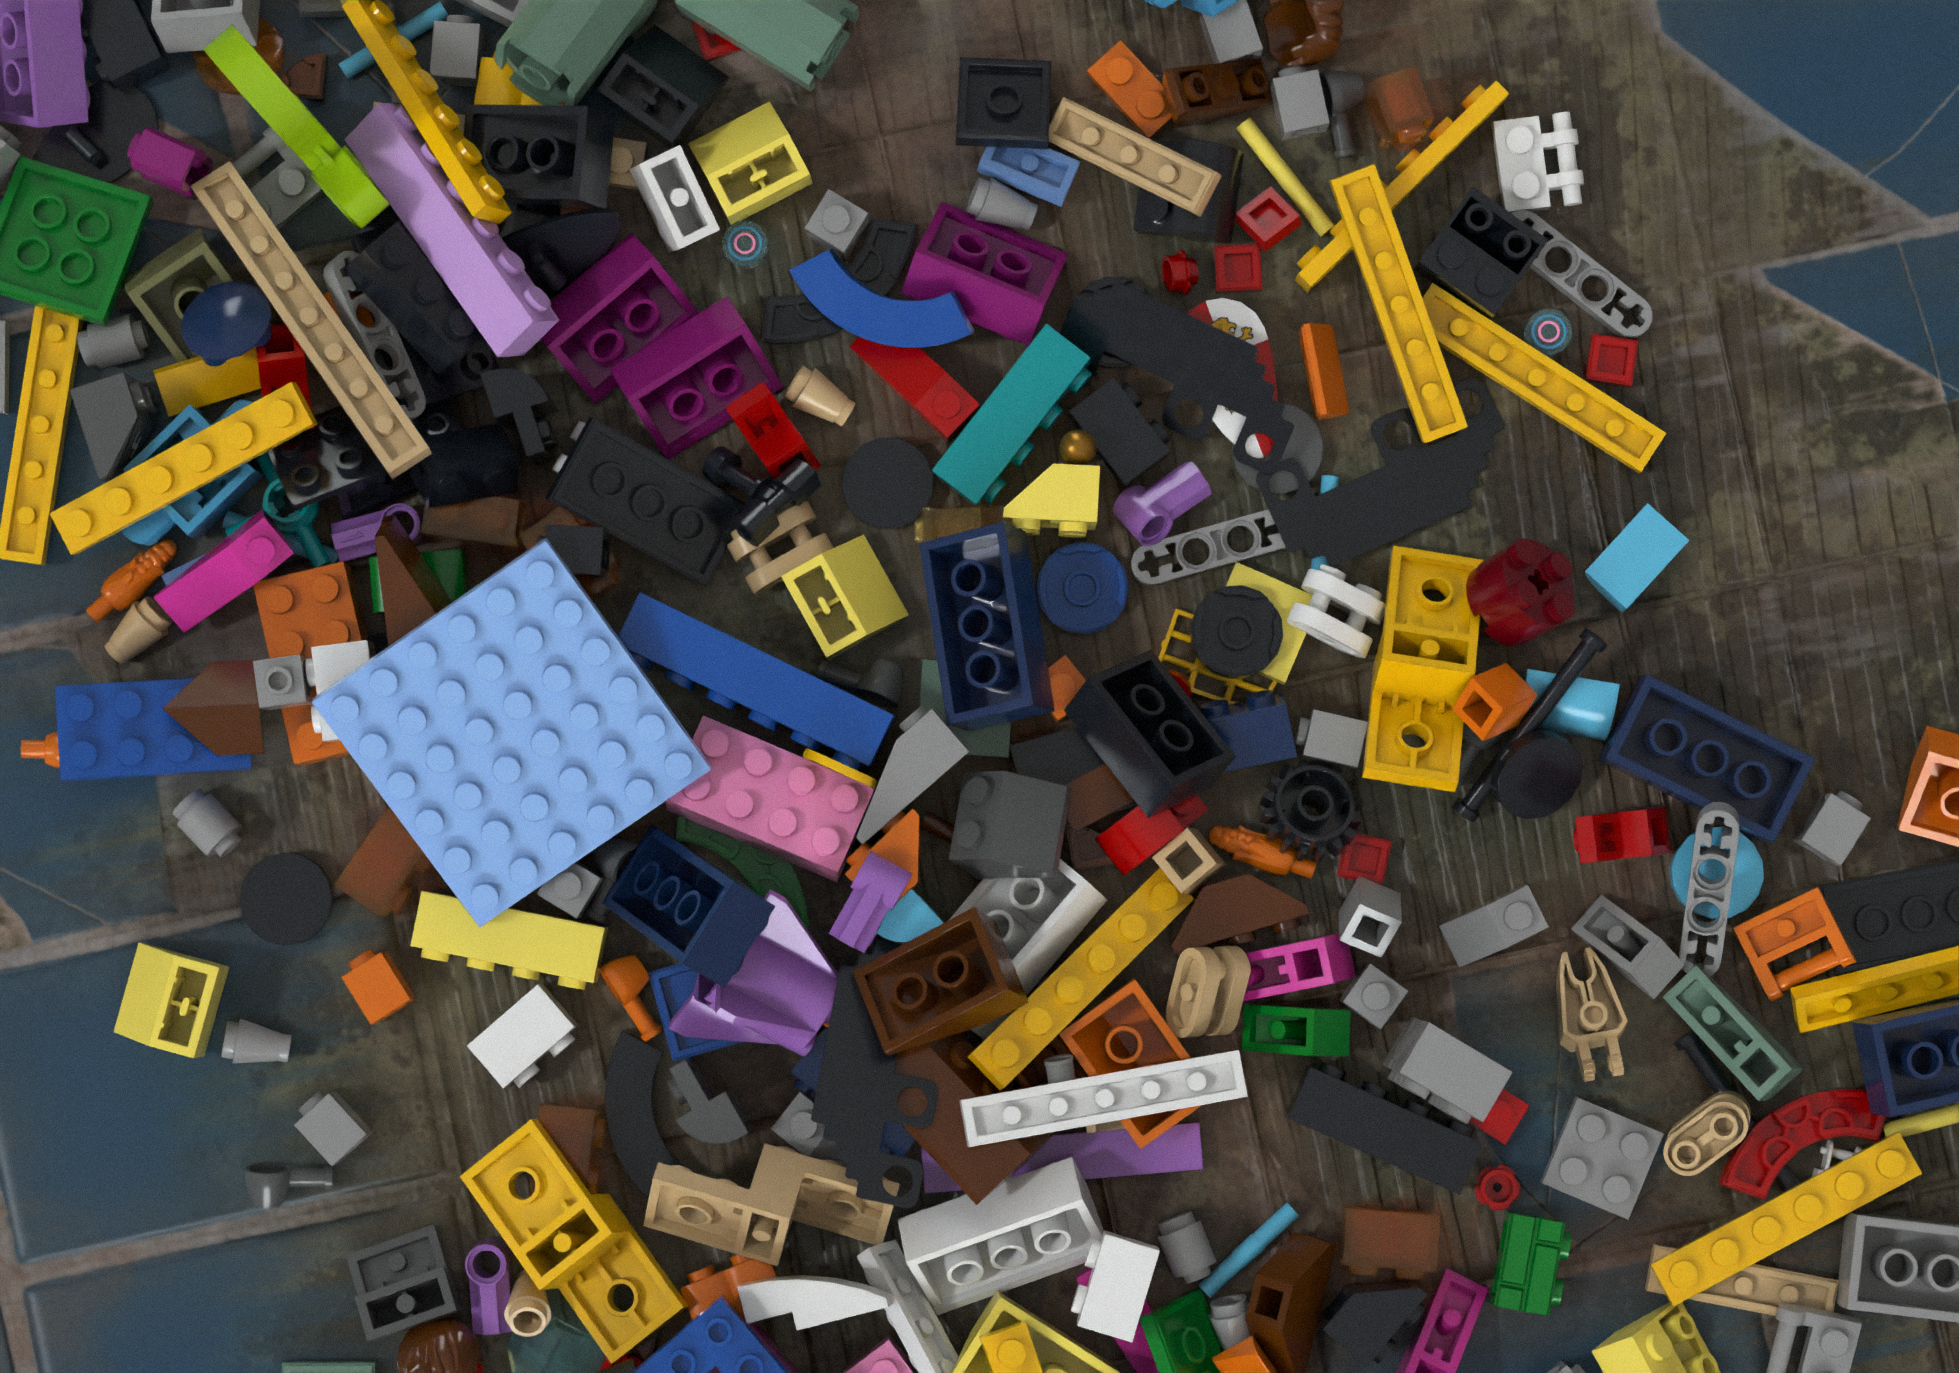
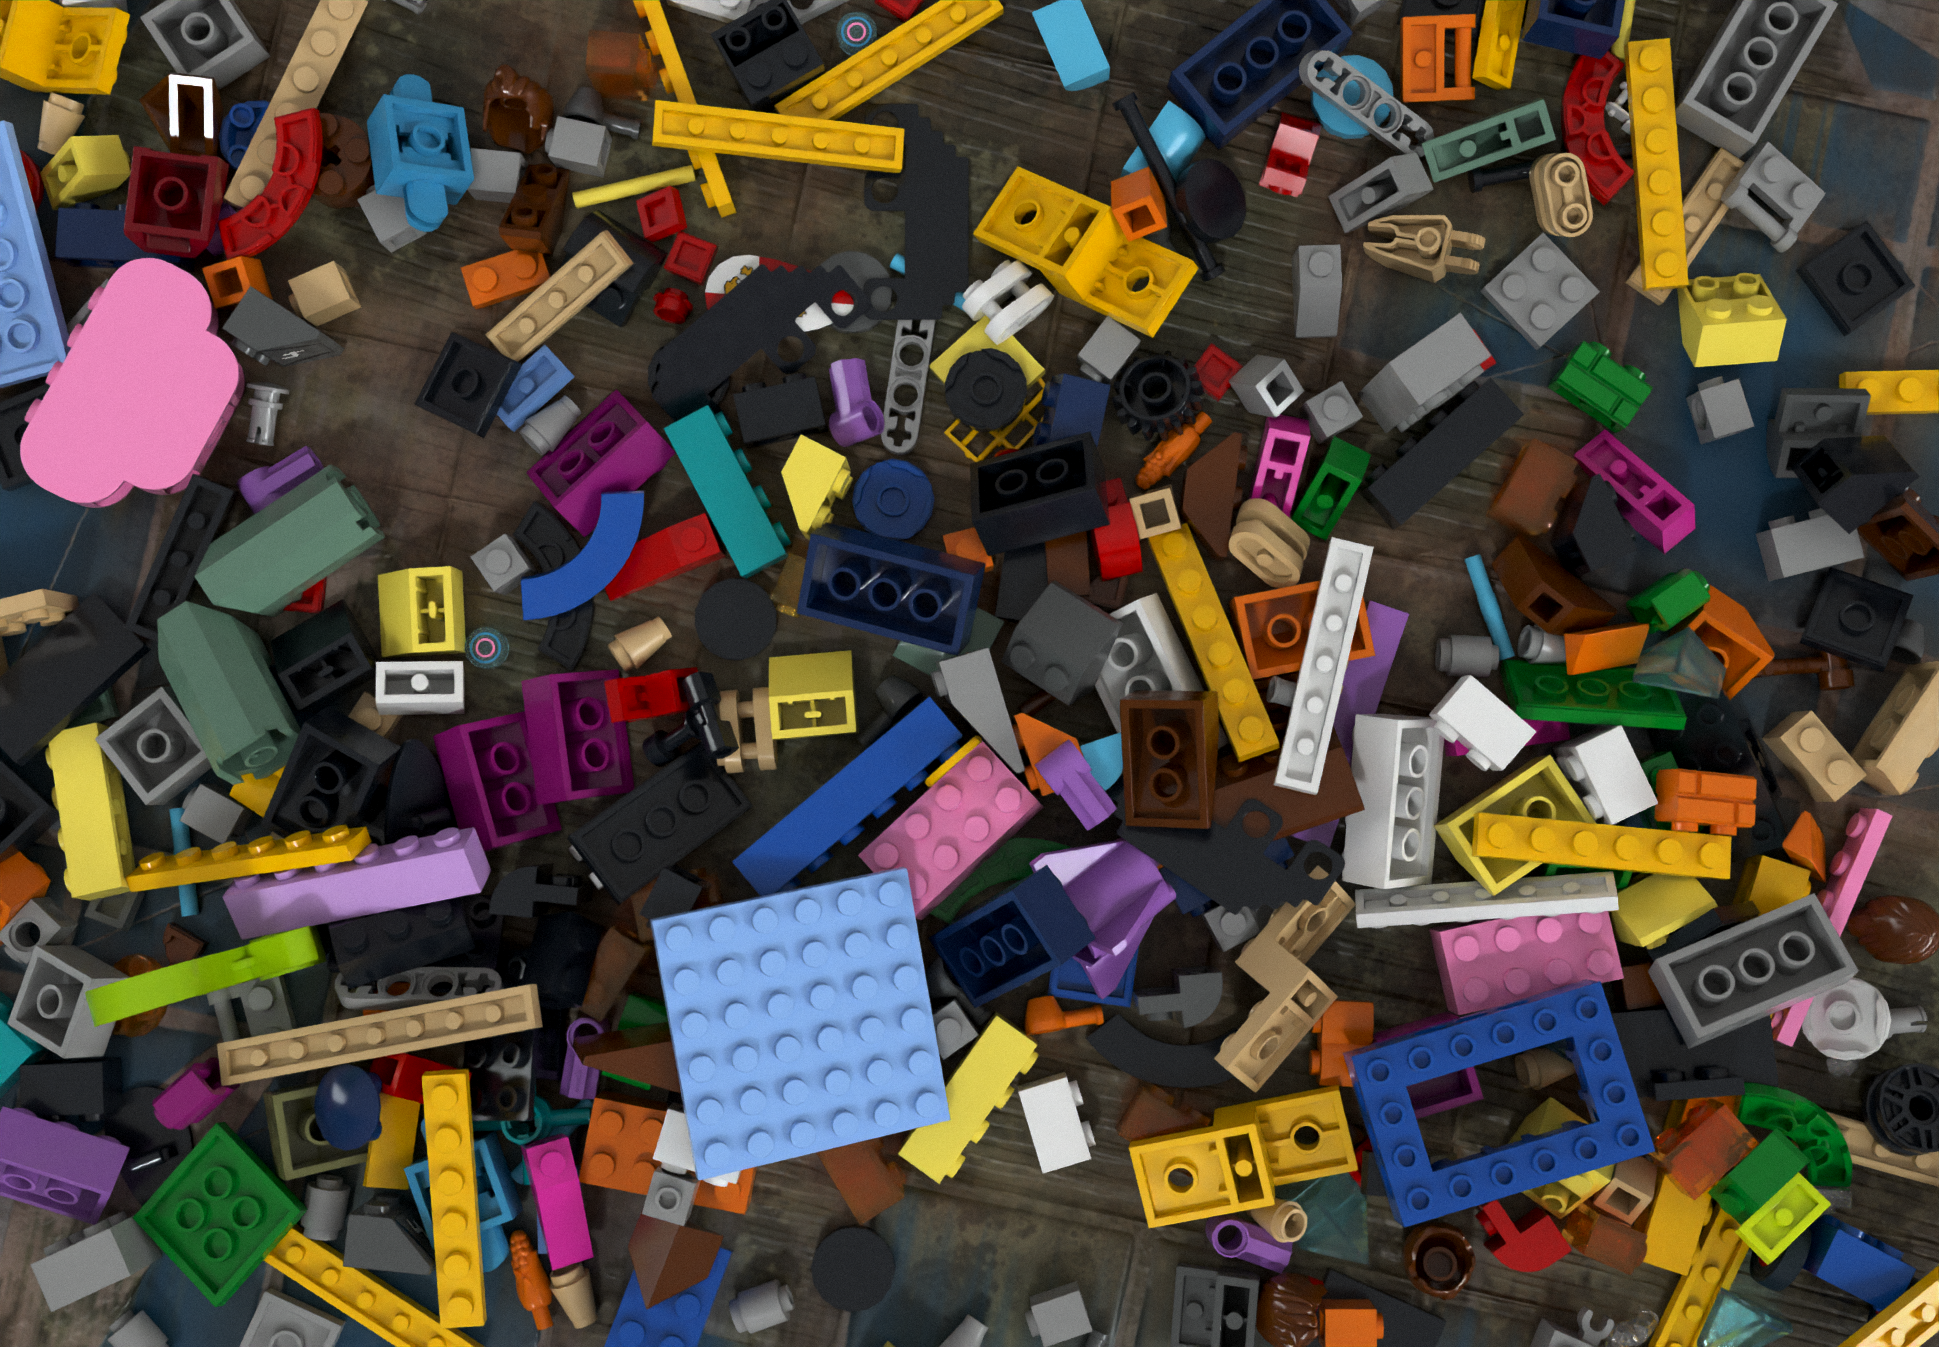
camera: 70 degrees left, 0 degrees up
orange brick [341,949,417,1025] -> none
white slope [737,1275,894,1330] -> none
pearl gold bar [1059,430,1097,465] -> none
orange slope [1298,323,1349,420] -> none
dark red brick [1466,538,1575,647] -> none
red plate [1474,1165,1521,1211] -> none

